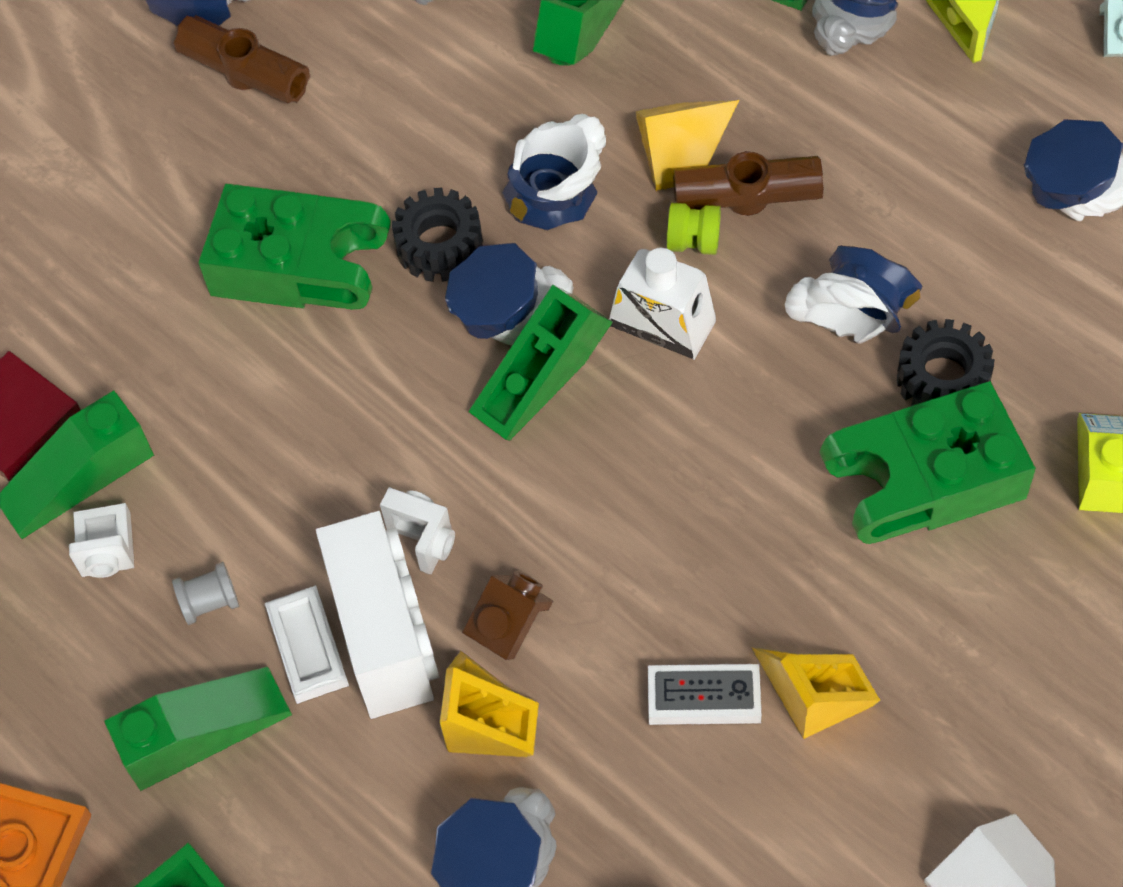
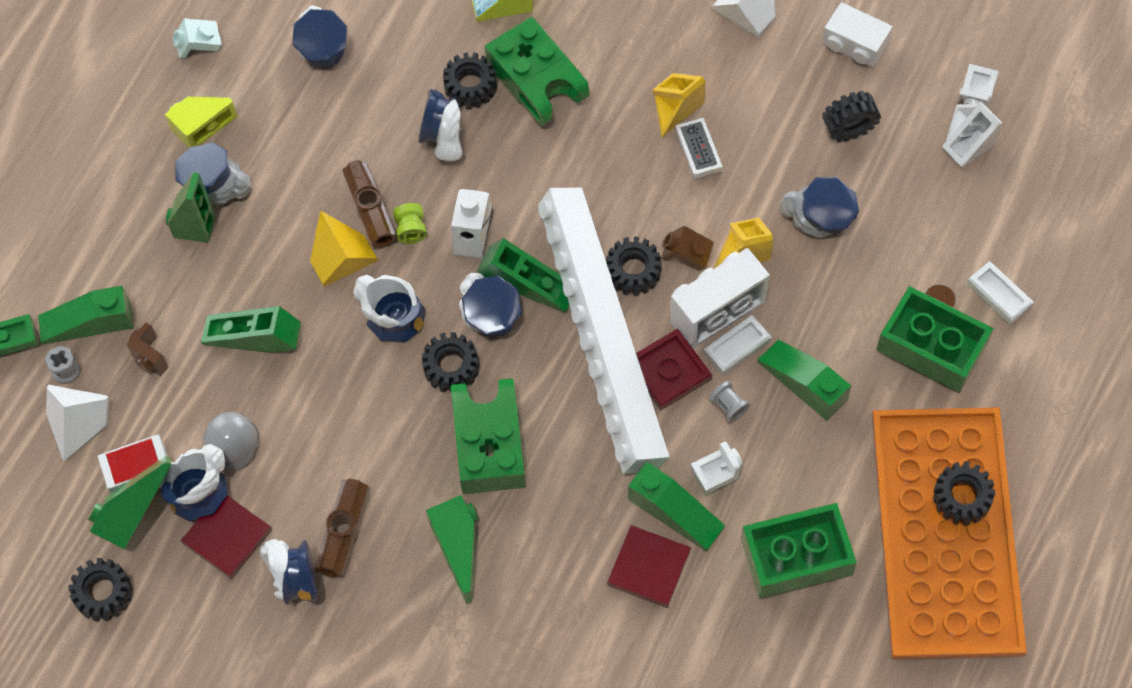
camera: 110 degrees left, 5 degrees up
white bracket [380,487,455,574] -> none
none -> green slope [426,495,478,604]
none -> white brick [538,188,669,474]
none -> black tyre [606,236,661,296]
none -> dark red tile [636,328,713,411]

